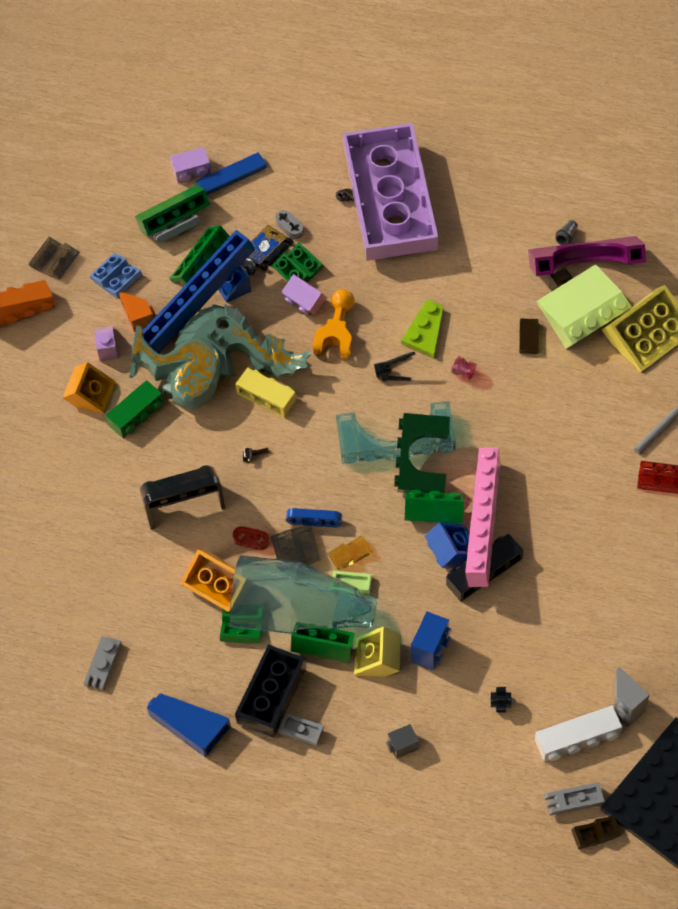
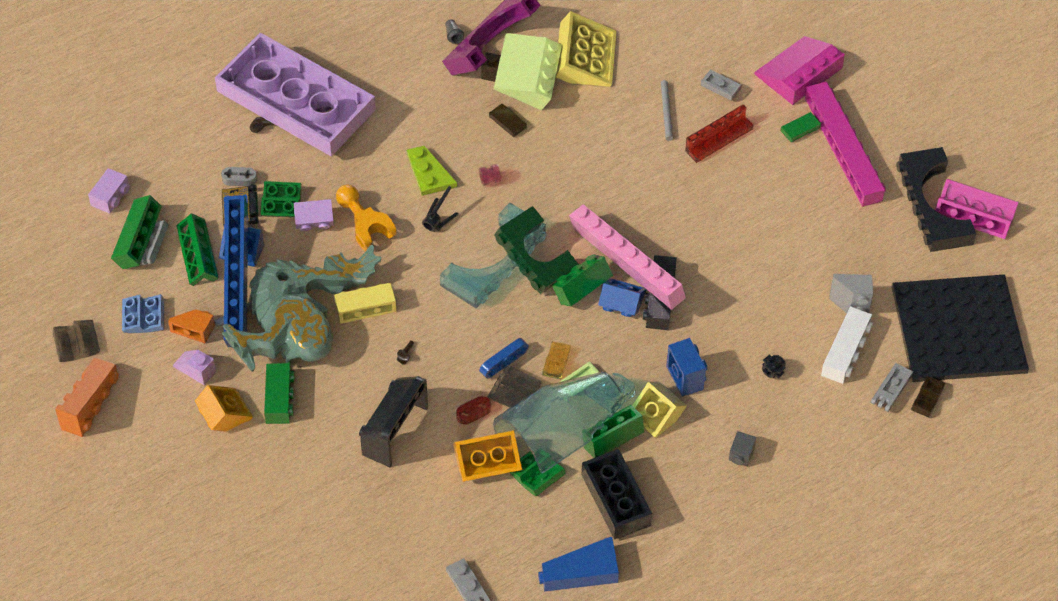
camera: 50 degrees left, 5 degrees down
blue tile [196,152,267,195] -> none
light grey plate [278,713,324,747] -> none

